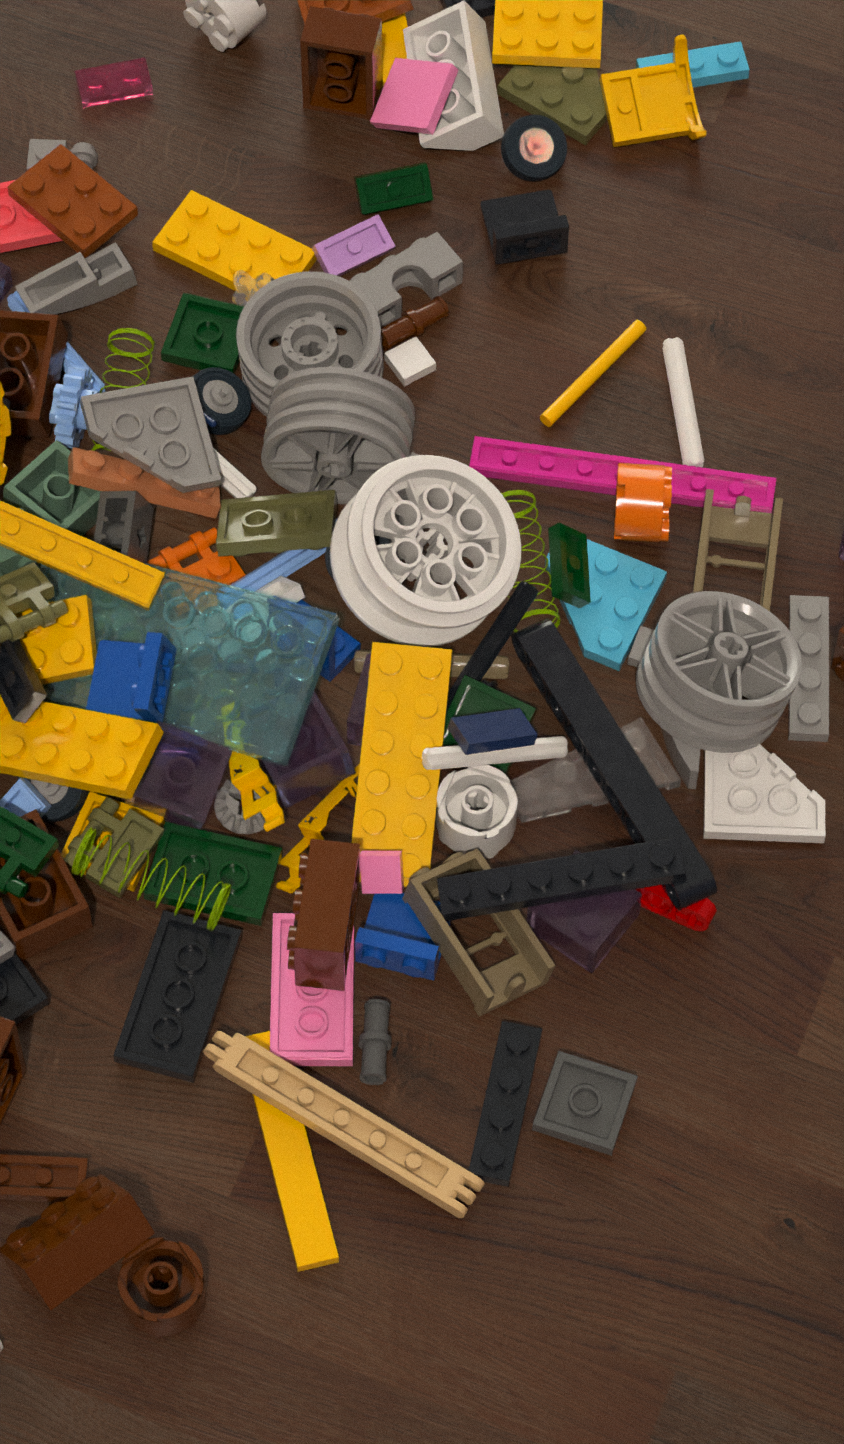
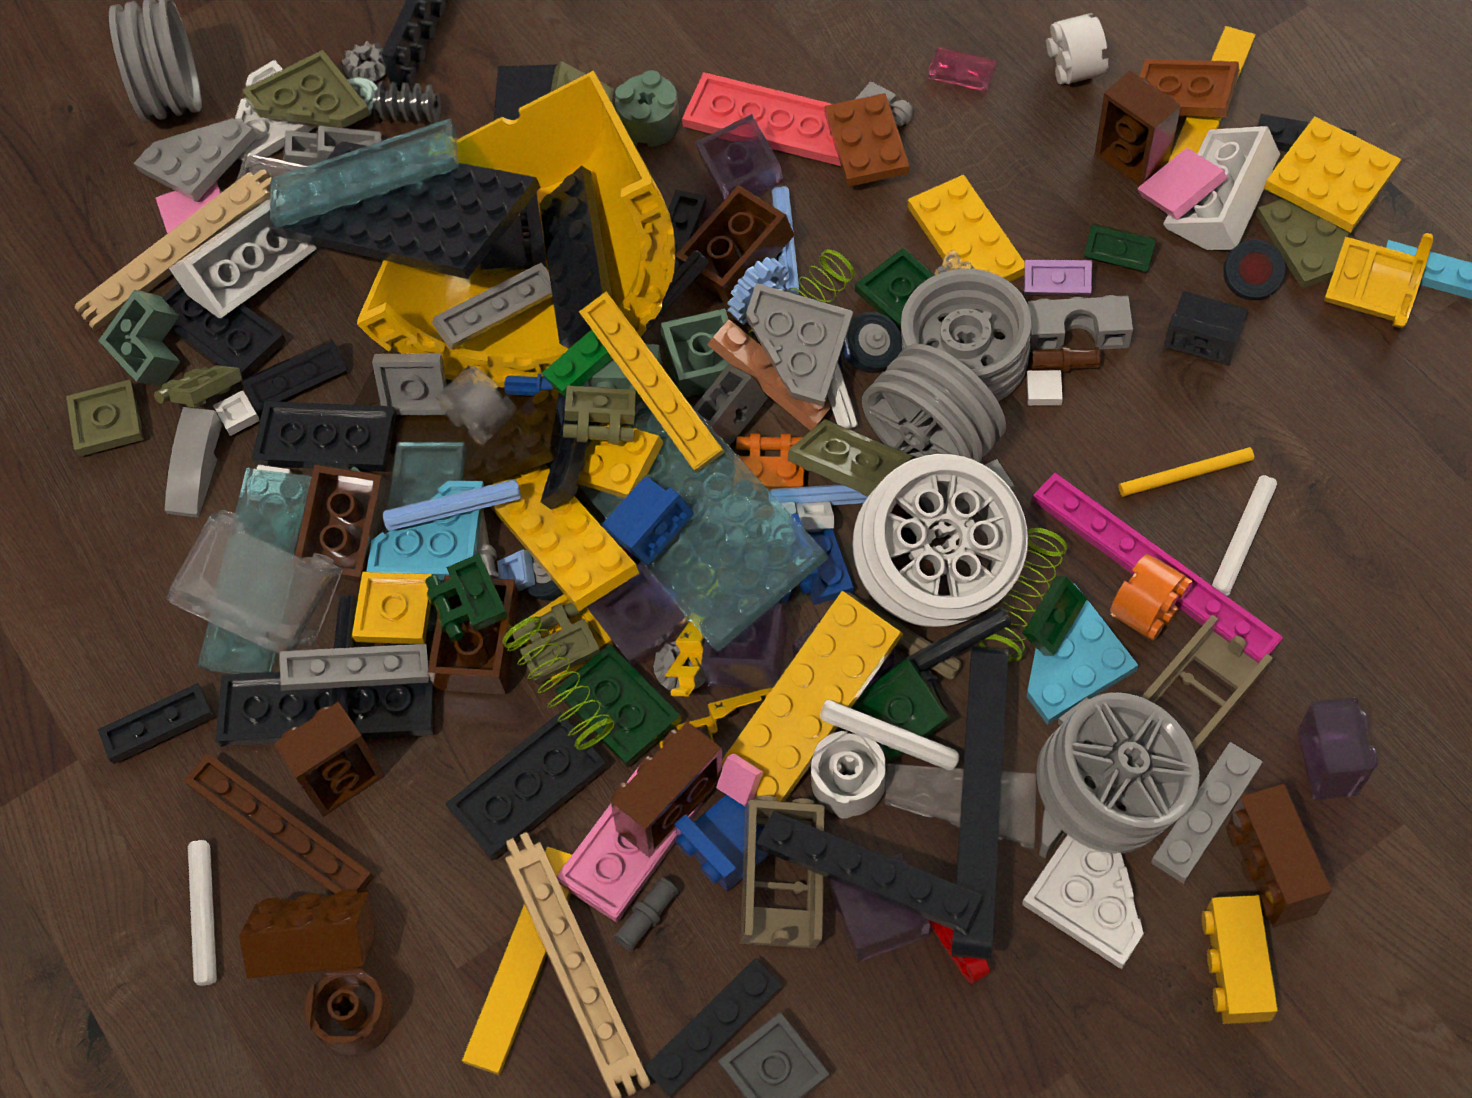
camera: 40 degrees right, 0 degrees up
light grey slope [15,242,137,314] -> none
dark blue tile [448,708,538,755] -> none

